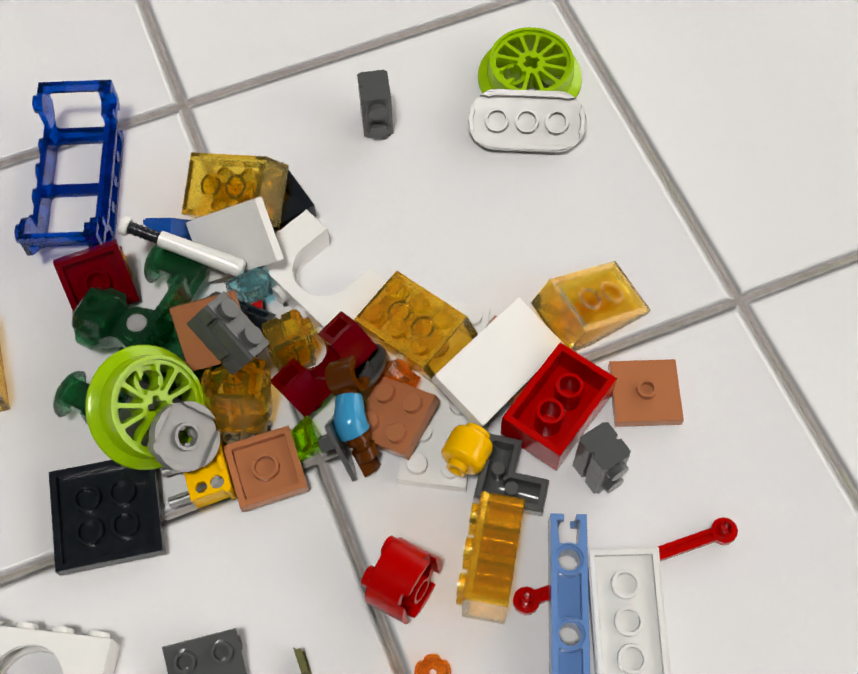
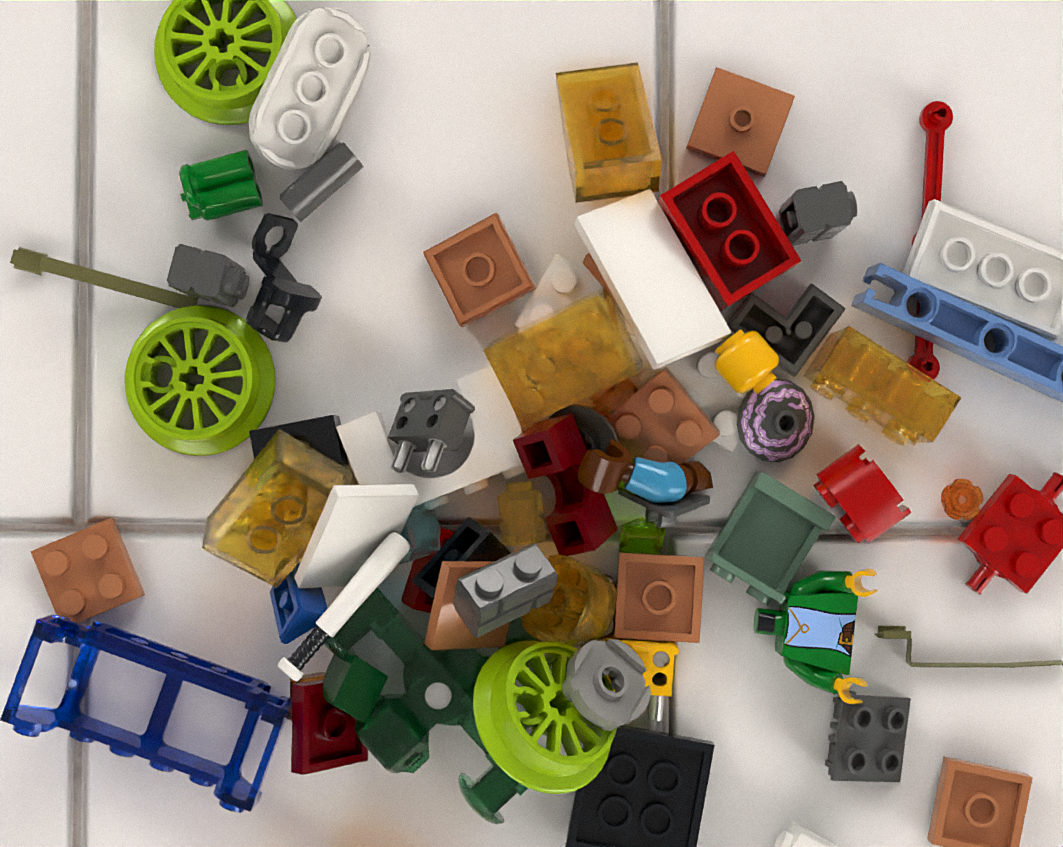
camera: 60 degrees left, 25 degrees up
none -> olive piece [10,247,198,308]
none -> nougat plate [30,518,145,630]
none -> lime piece [124,305,276,456]
none -> green piece [179,150,263,220]
none -> black piece [246,213,322,342]
none -> dark grey brick [279,142,364,222]
none -> dark green brick [322,655,388,724]
none -> dark grey piece [388,389,475,473]
none -> nougat plate [423,213,536,328]
none -> sand green panel [704,471,836,606]
none -> dish [736,379,815,463]
none -> torso [754,568,878,704]

